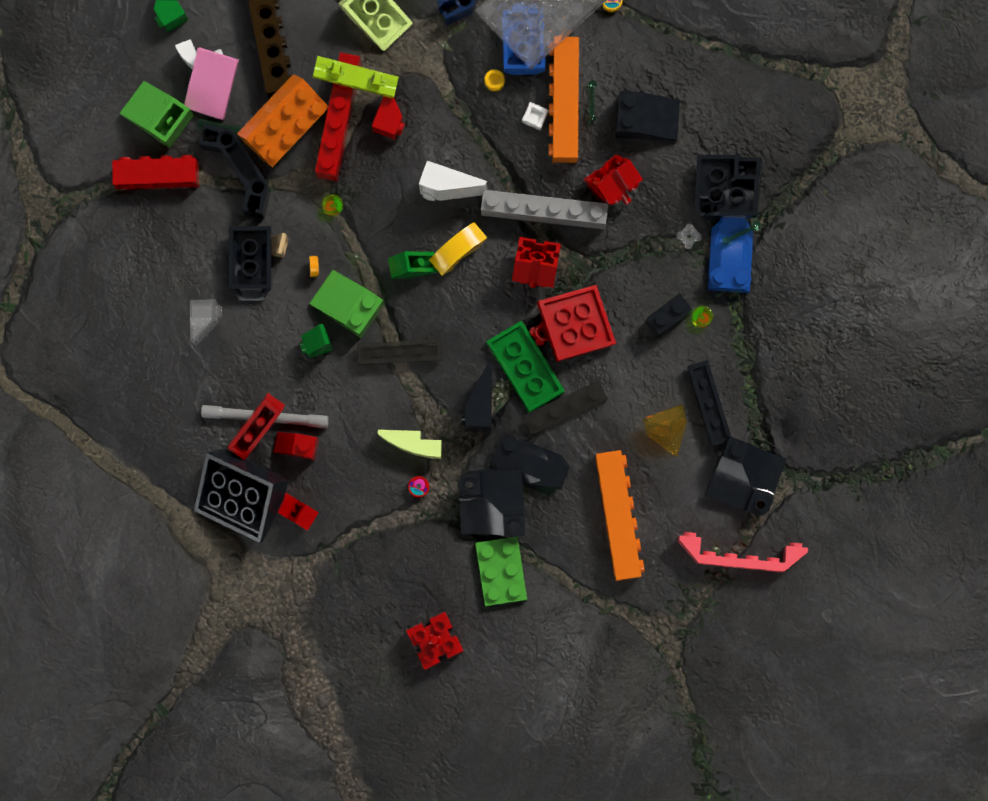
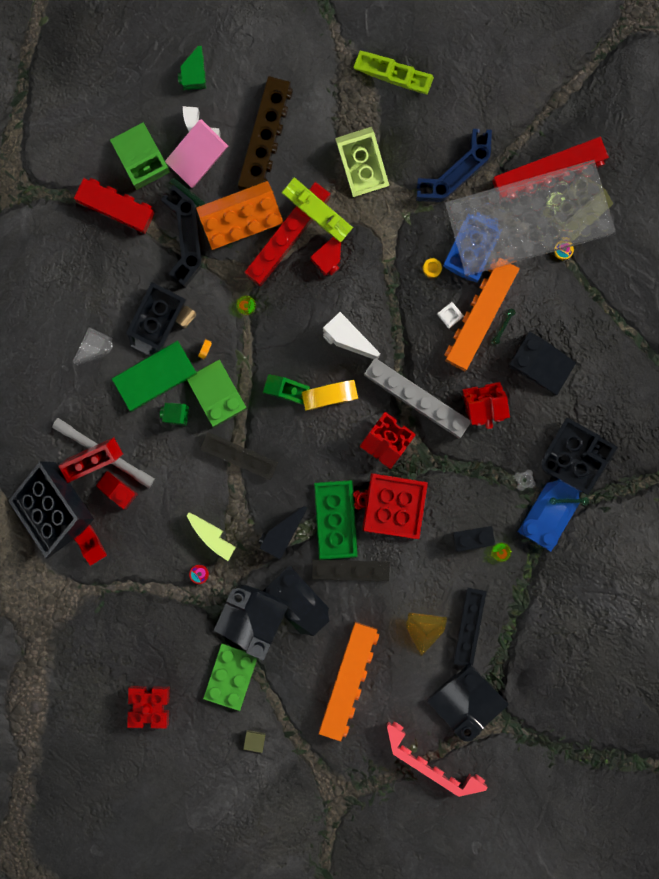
camera: 20 degrees right, 5 degrees up
none -> green tile [112,341,197,412]
none -> olive slope [243,730,266,753]

